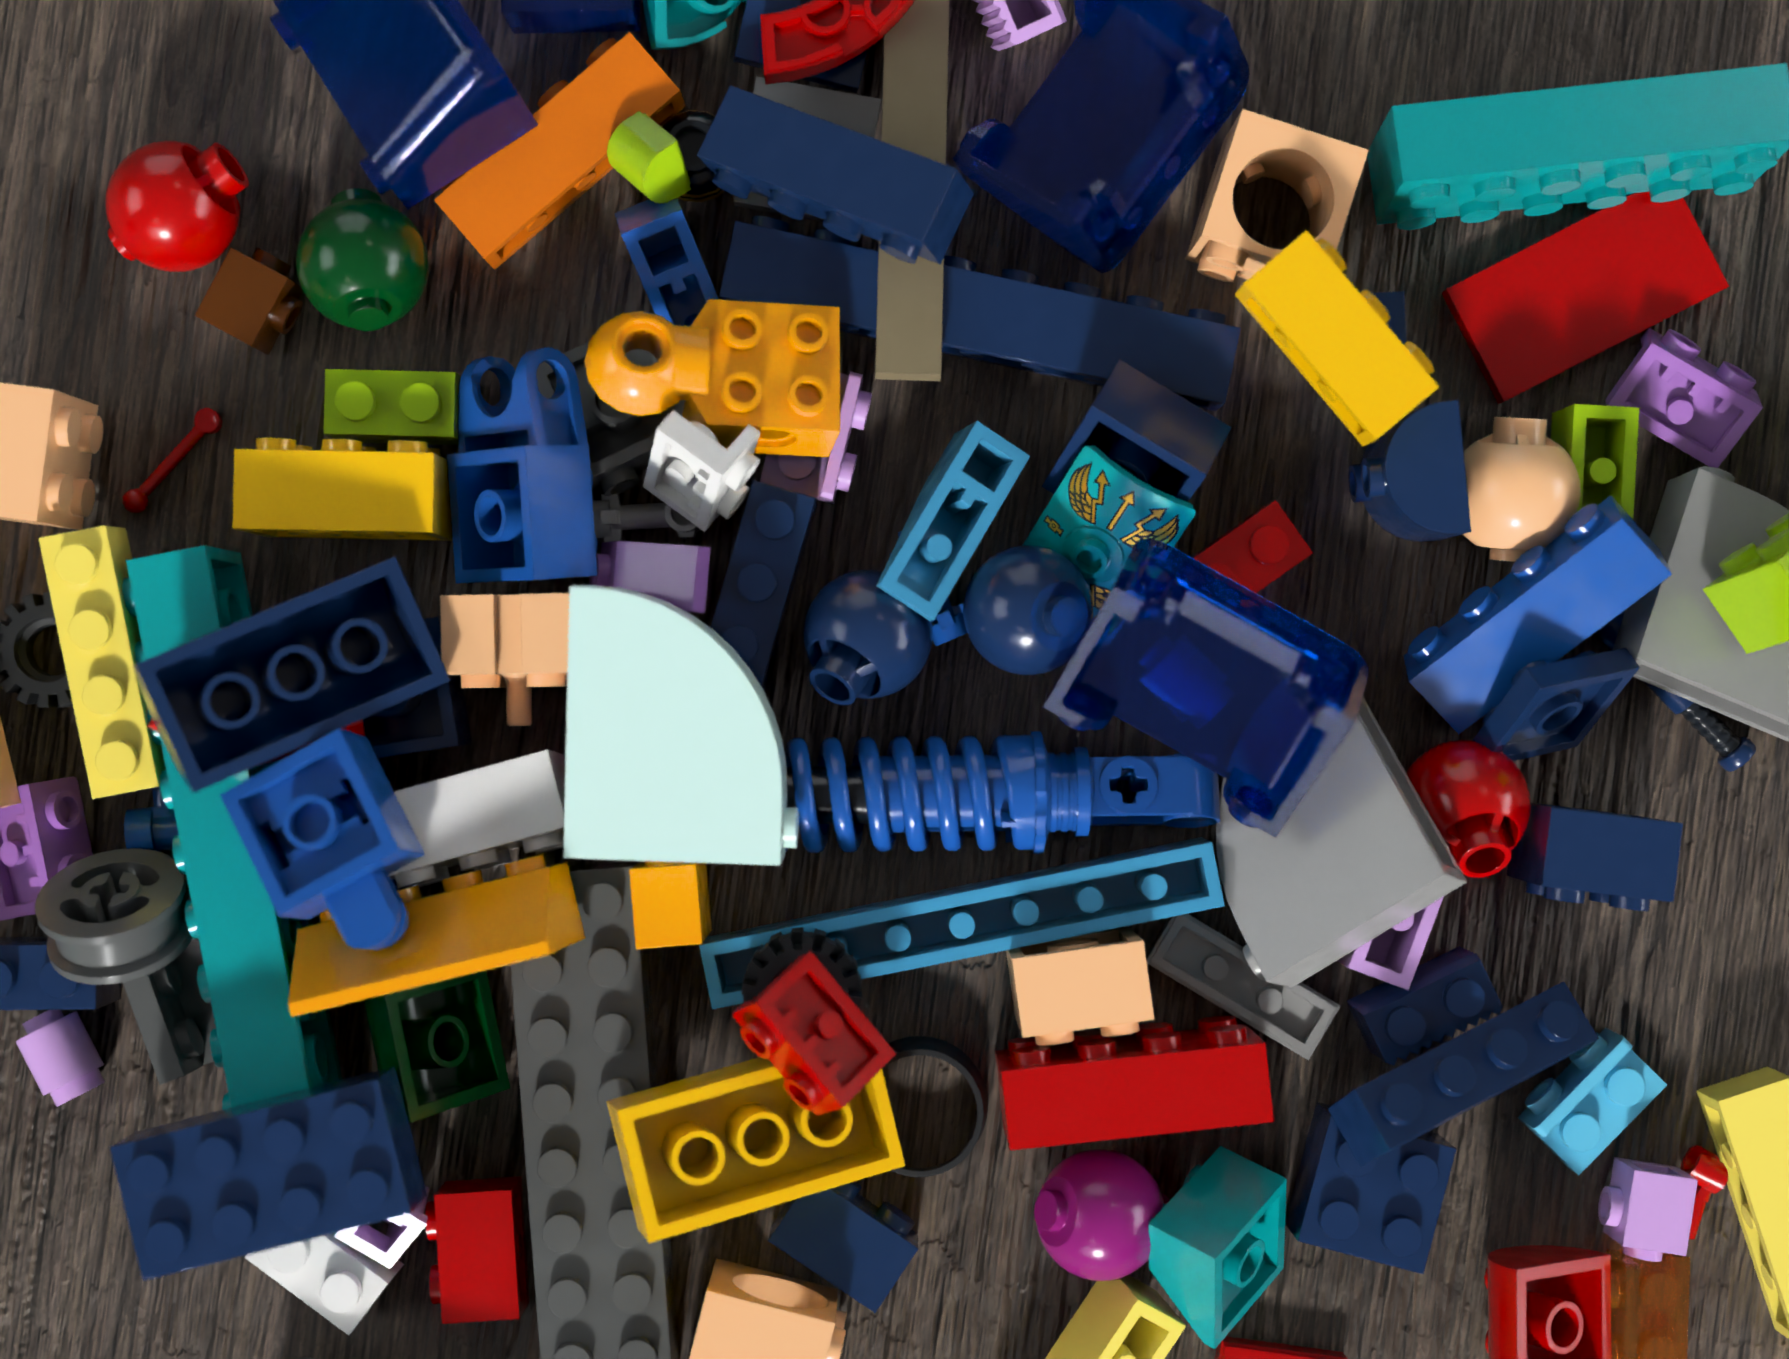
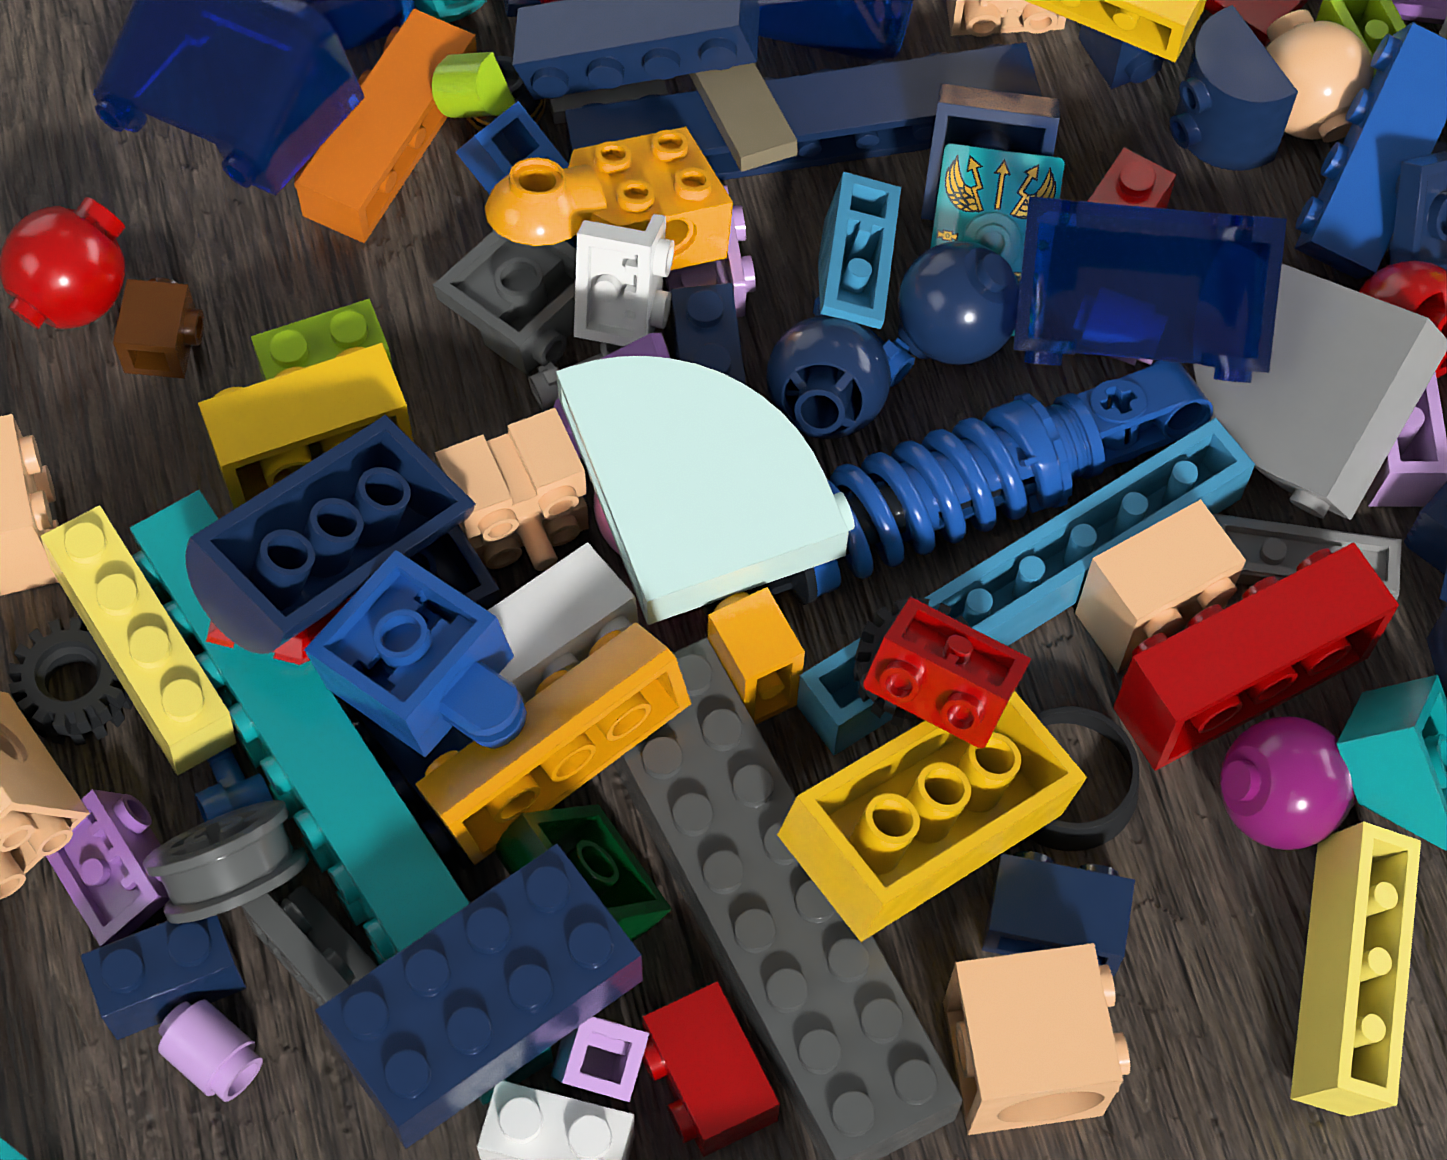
camera: 25 degrees left, 25 degrees down
red hinge [122,408,223,513] -> none
dark green brick [296,188,429,331] -> none
blue brick [447,347,598,583] -> none

